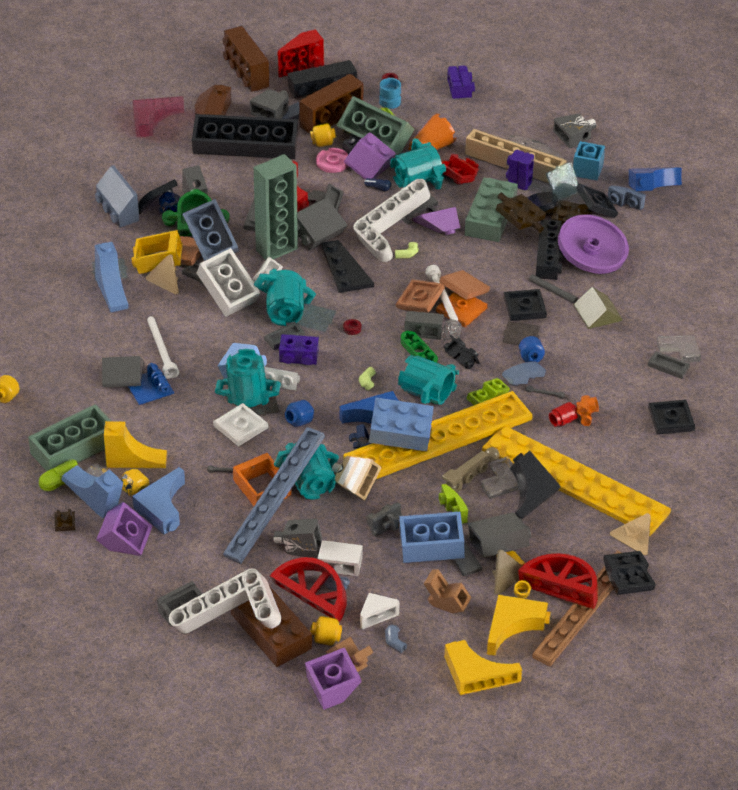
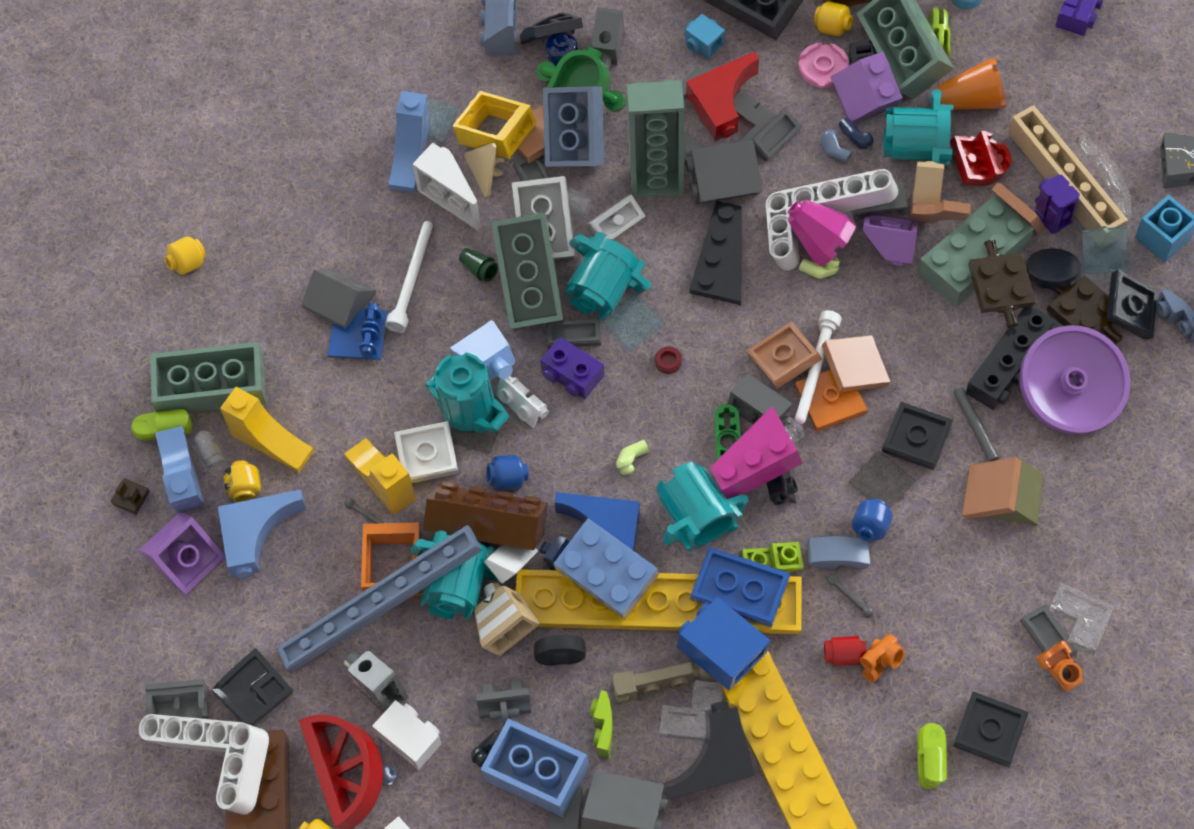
camera: 35 degrees right, 20 degrees up
none -> black plate [211,648,293,726]
none -> yellow arch [344,438,416,516]
none -> white slope [413,143,481,231]
none -> reddish brown brick [423,482,548,550]
none -> dark green cone [459,248,498,282]
none -> black arm [471,730,500,767]
none -> white slope [484,545,538,583]
none -> sand green brick [491,212,564,329]
none -> black tyre [534,635,586,666]
none -> blue brick [677,597,771,691]
none -> dark azure brick [685,14,725,59]
none -> blue tile [690,547,790,628]
none -> dark pink wedge [710,406,803,499]
none -> dark pink cone [788,199,856,266]
none -> sand blue arm [821,129,852,163]
none -> nougat tile [908,200,971,224]
none -> tan slope [911,161,944,207]
none -> lime arm [917,723,947,789]
none -> nougat tile [962,457,1022,519]
none -> nougat tile [992,183,1045,235]
none -> orange plate [1036,640,1083,692]

